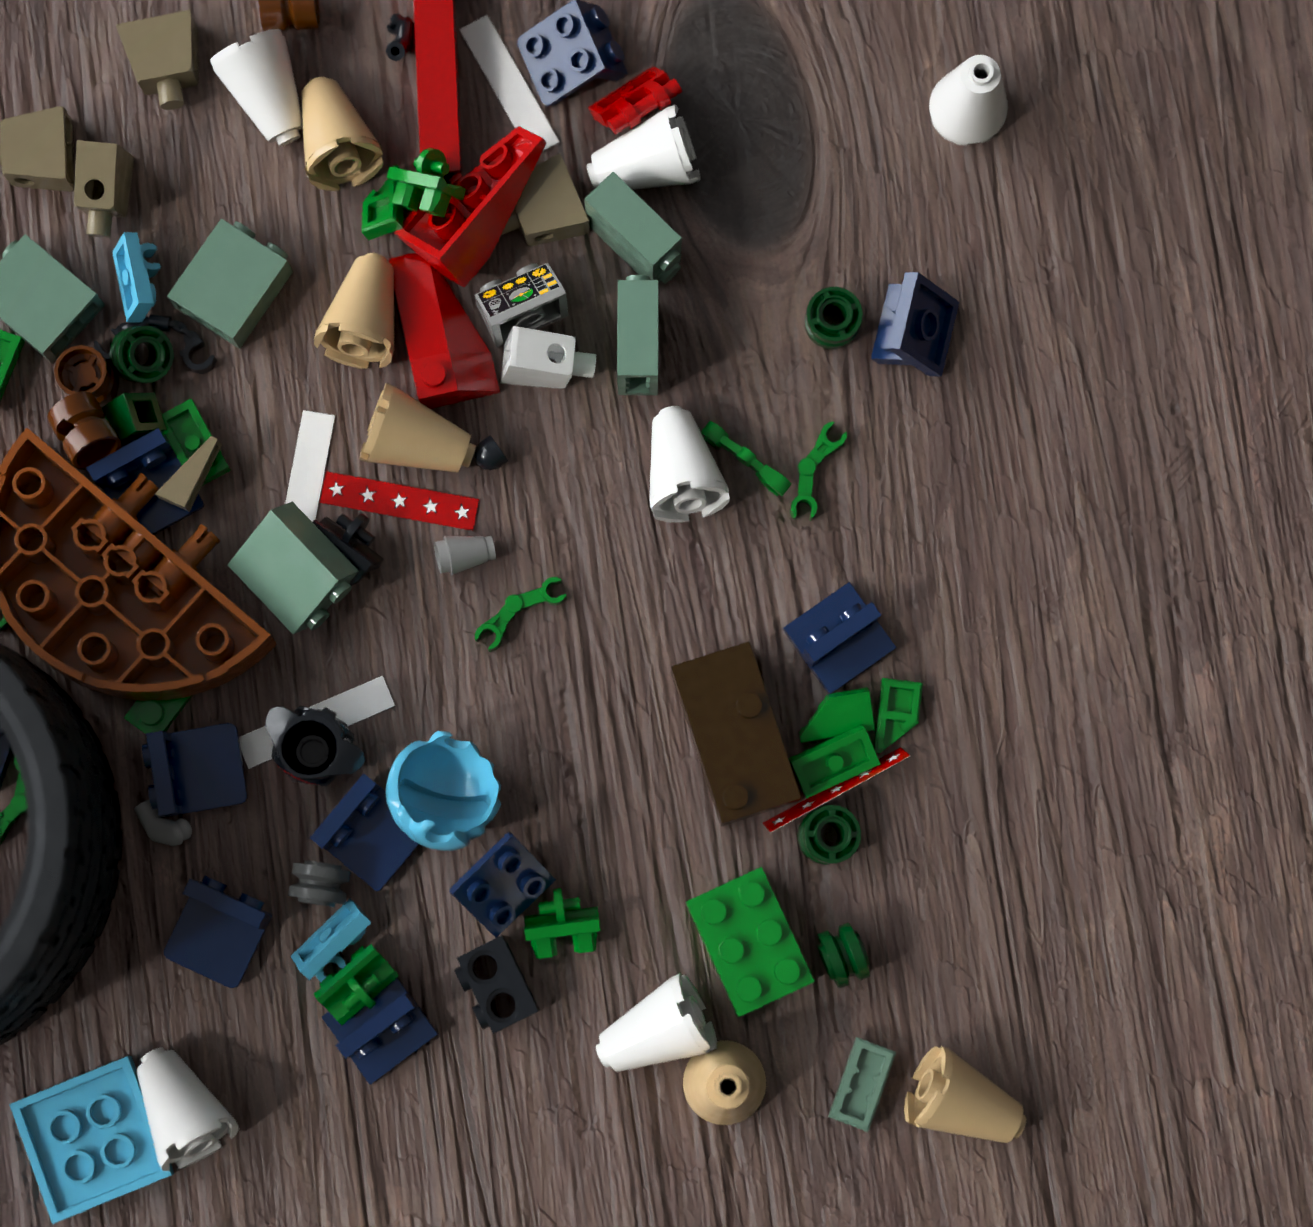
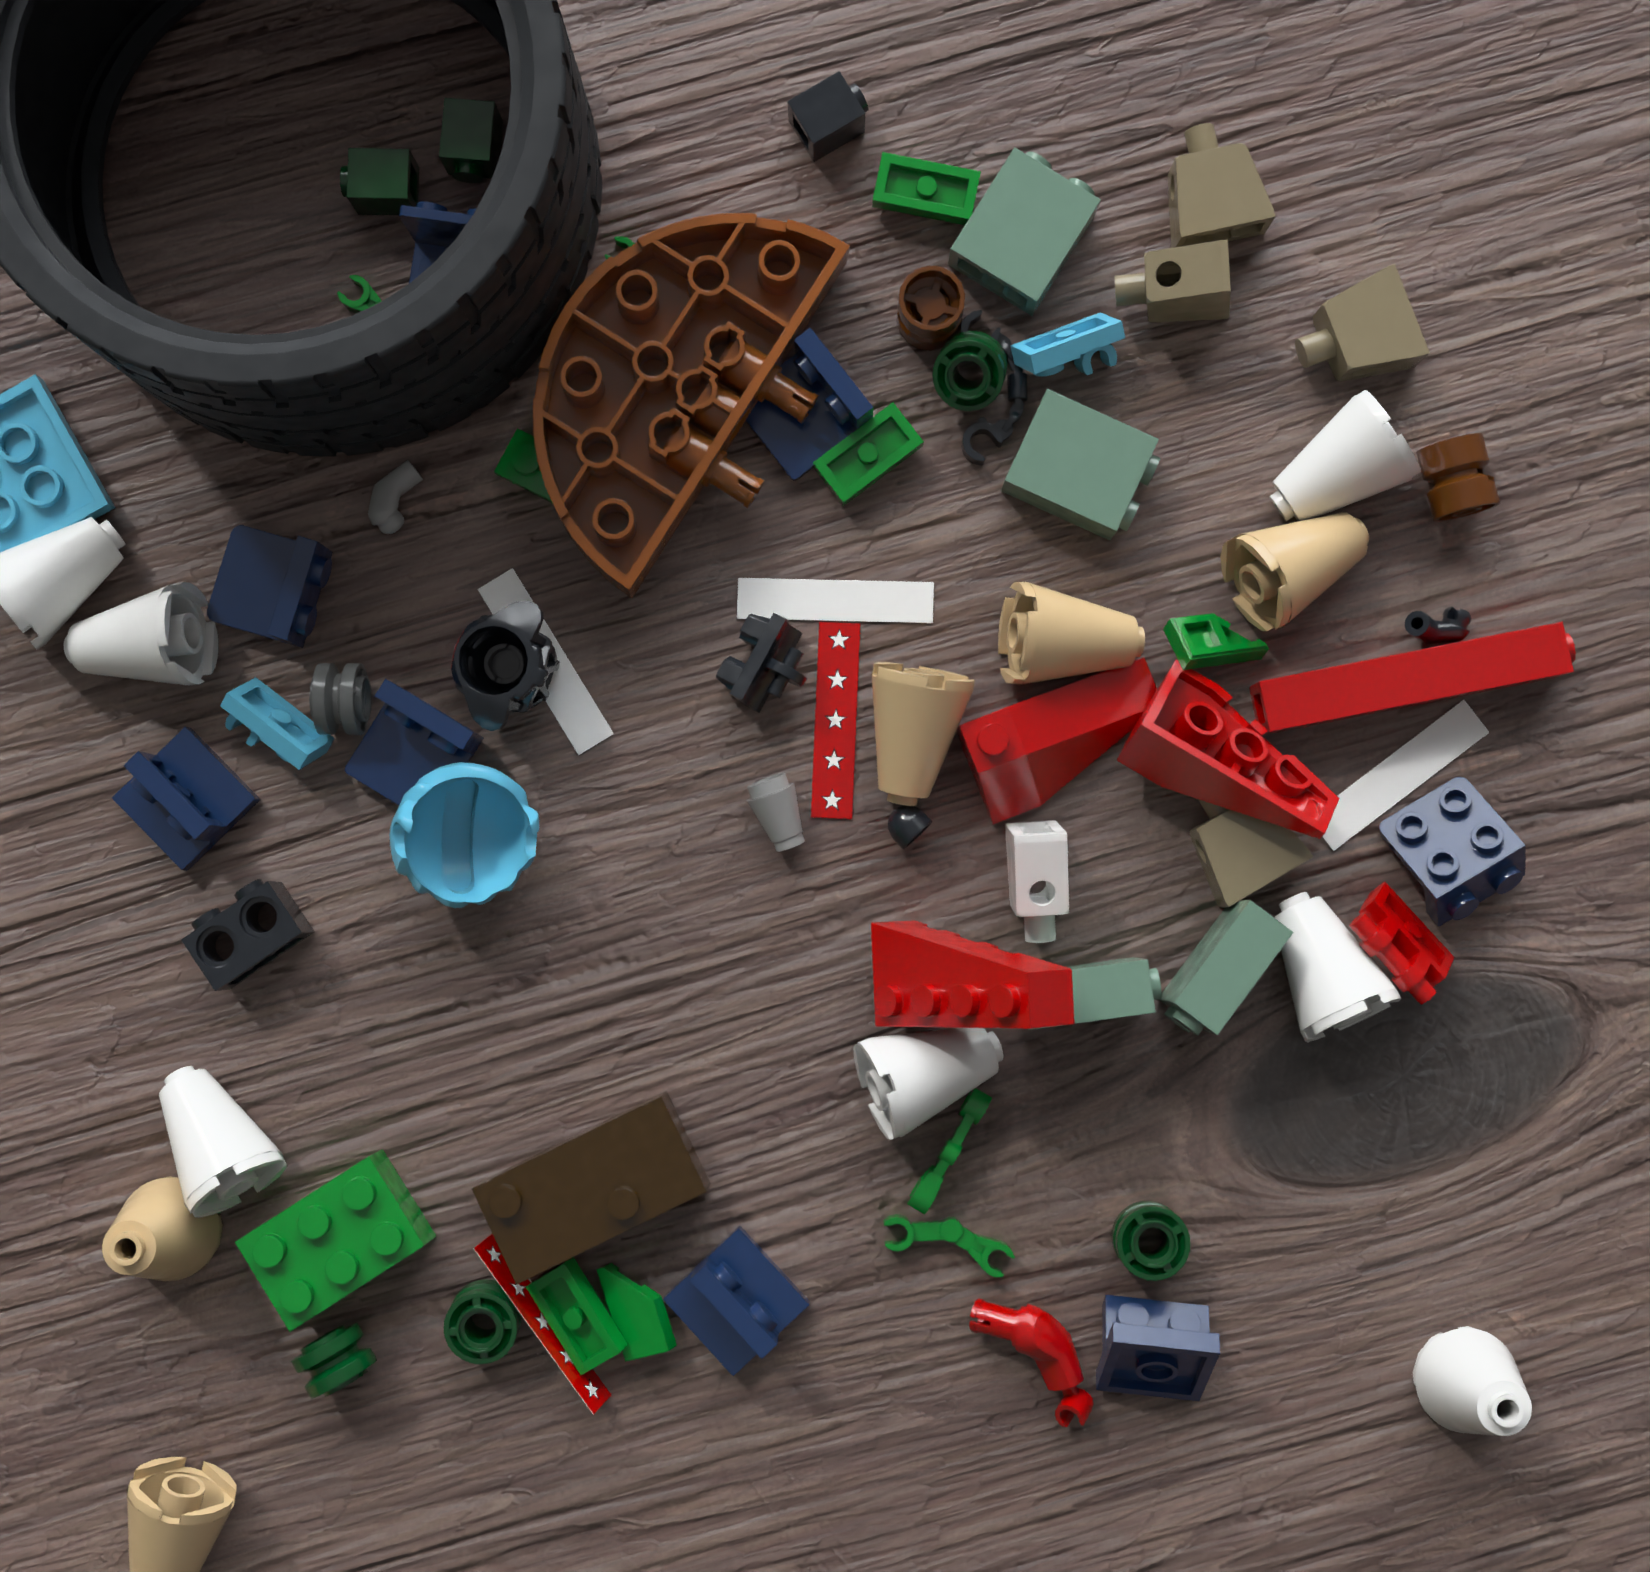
camera: 90 degrees right, 5 degrees up
reddish brown wheel [47,392,121,470] -> none
dark green brick [102,392,167,449] -> none
dark blue bracket [142,723,248,817] -> none
dark tan piece [155,436,222,512] -> none
sand green brick [227,501,359,635] -> none
green hips [313,944,399,1025] -> none
green hips [386,148,466,218] -> none
dark blue bracket [449,832,556,938] -> none
light grey slope [474,262,569,348] -> none
green piece [475,577,567,652] -> none
green hips [524,888,600,959] -> none
sand green plate [828,1037,896,1132] -> none
green tile [874,678,923,754] -> none
none -> white cone [64,582,218,685]
none -> red wedge [871,920,1075,1029]
none -> red arm [969,1298,1094,1428]

